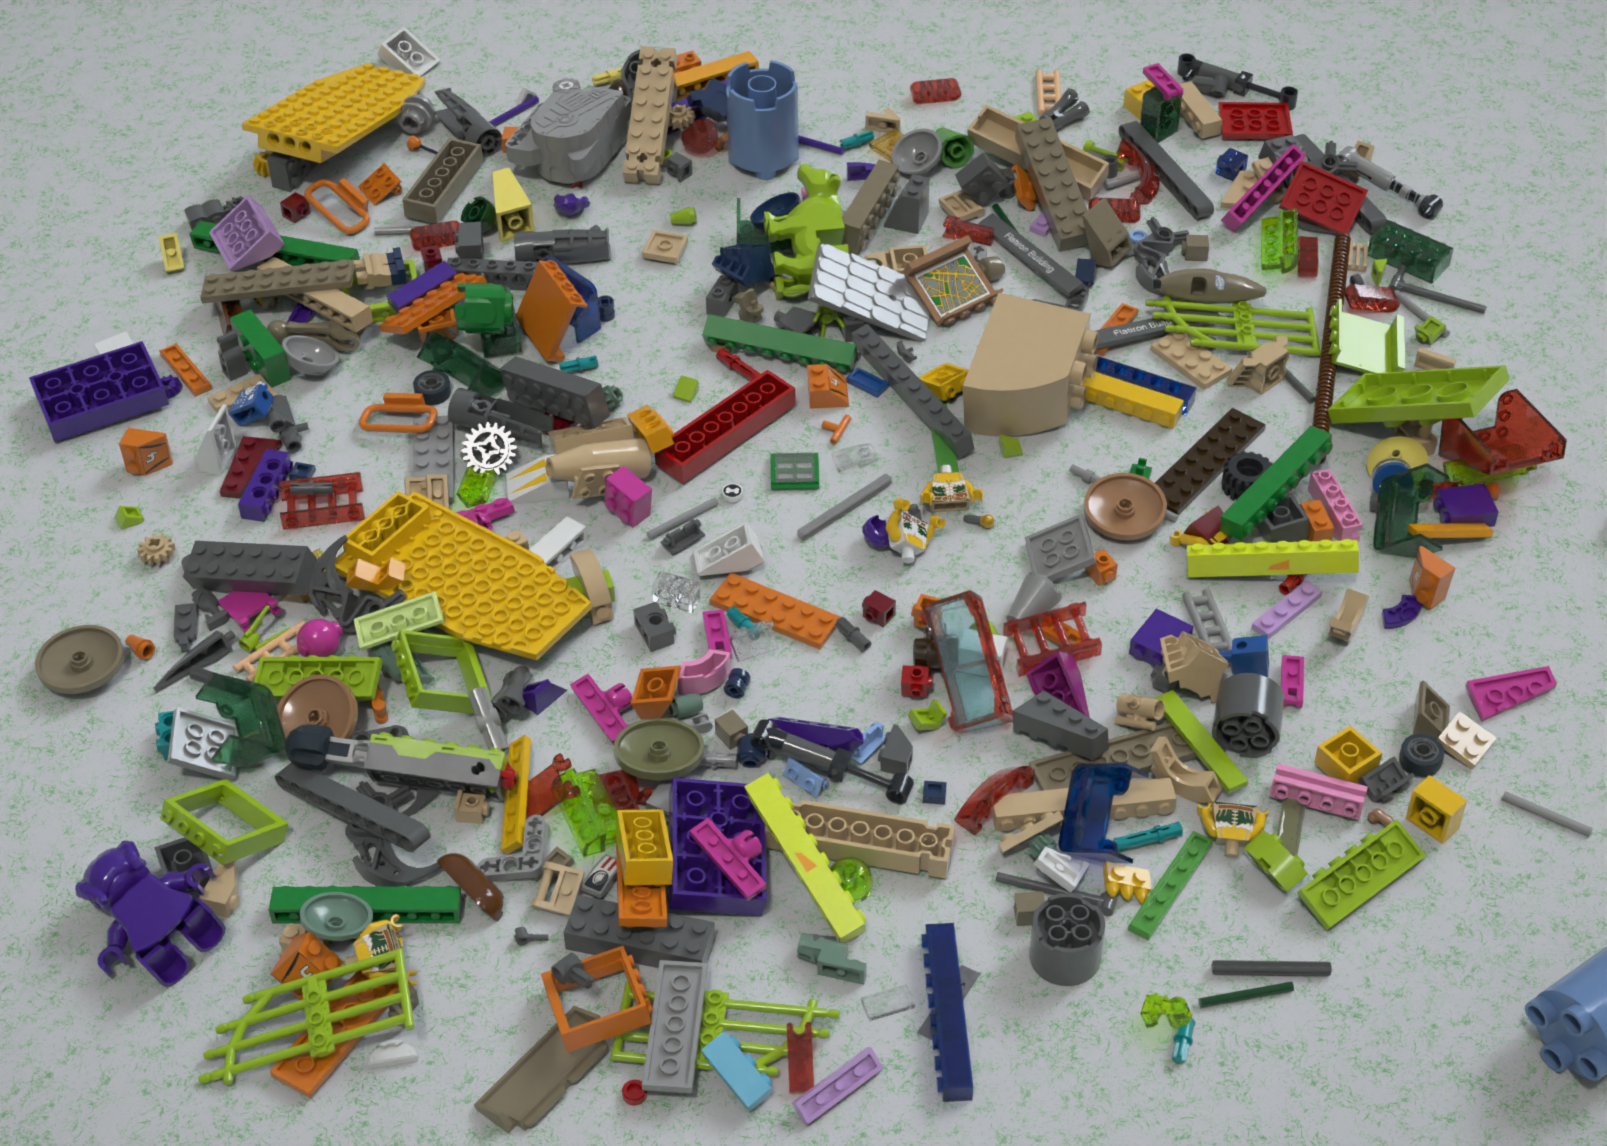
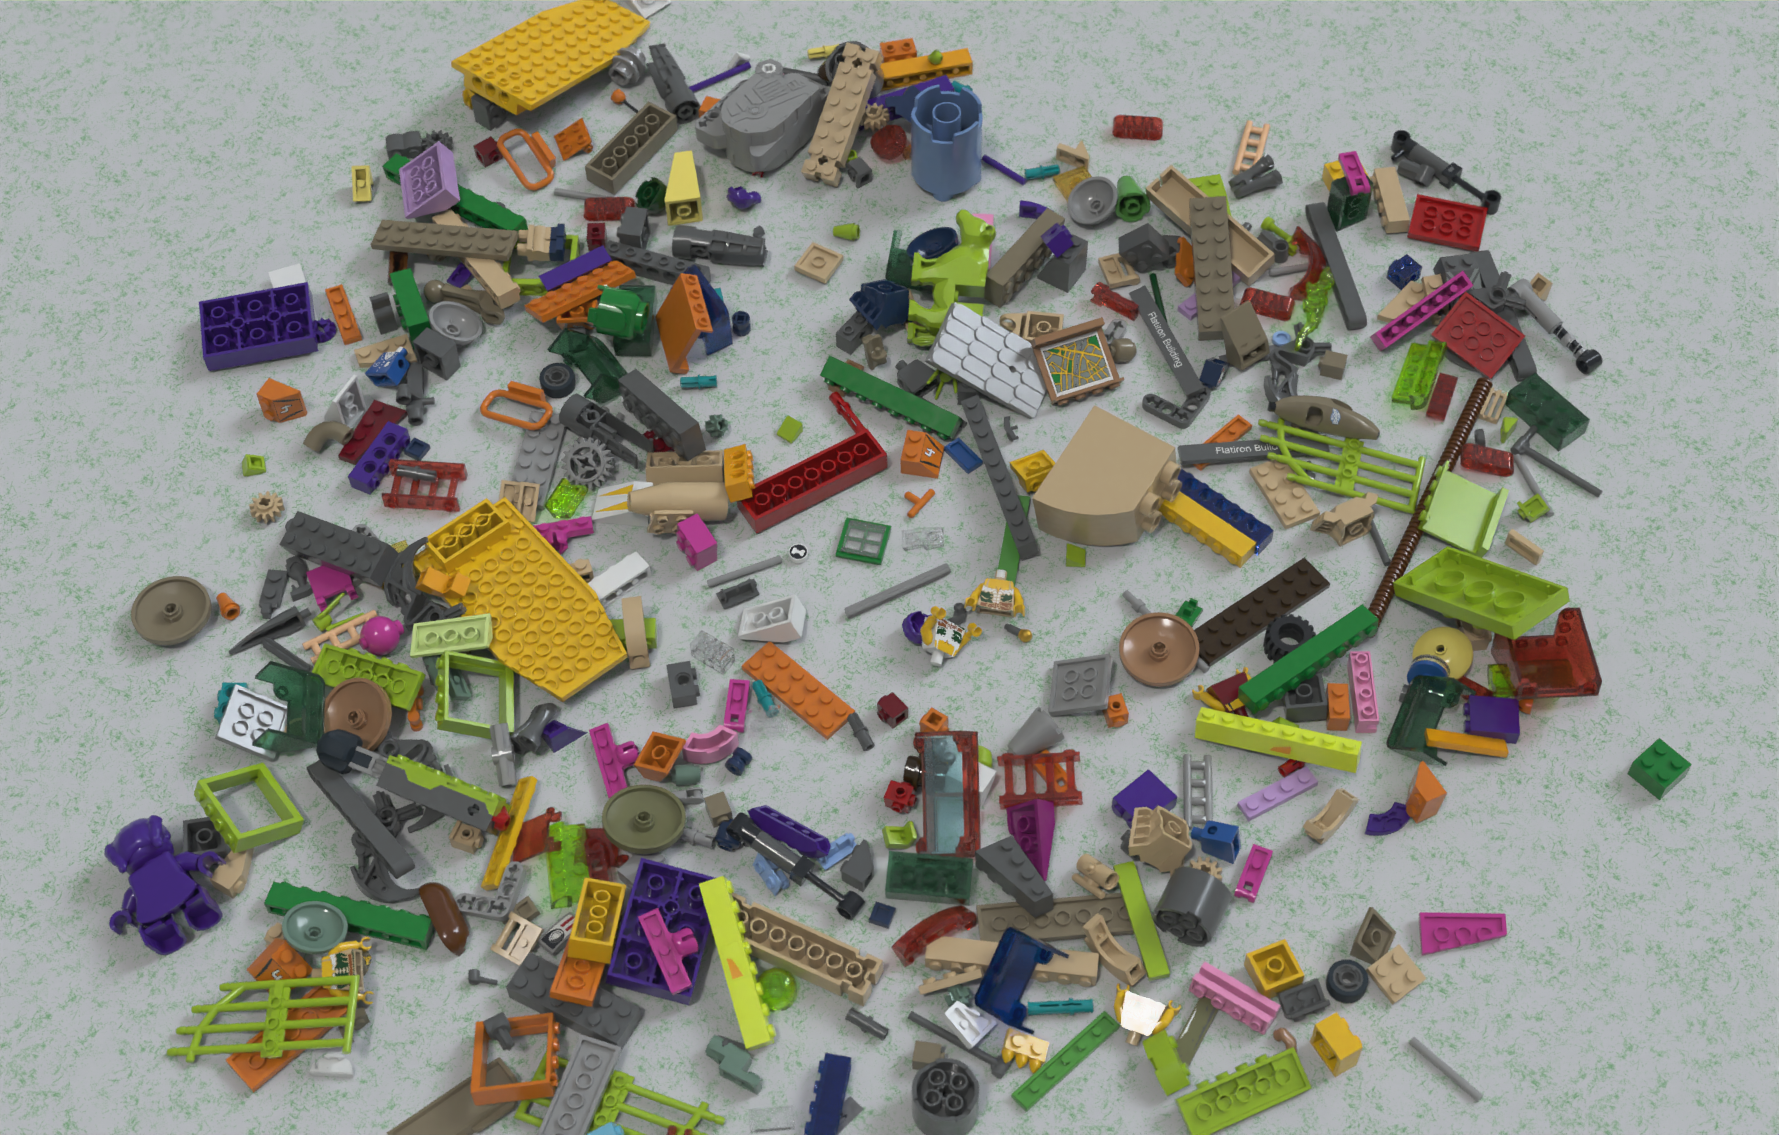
camera: 15 degrees right, 10 degrees up
none -> dark tan cylinder [303,421,354,452]
none -> dark grey brick [413,328,461,381]
none -> dark grey pin [845,1007,889,1041]
none -> clear green brick [885,851,973,906]
none -> lime hinge [928,49,943,64]
none -> dark purple brick [1041,222,1074,258]
none -> clear neon green animal [1295,266,1335,351]

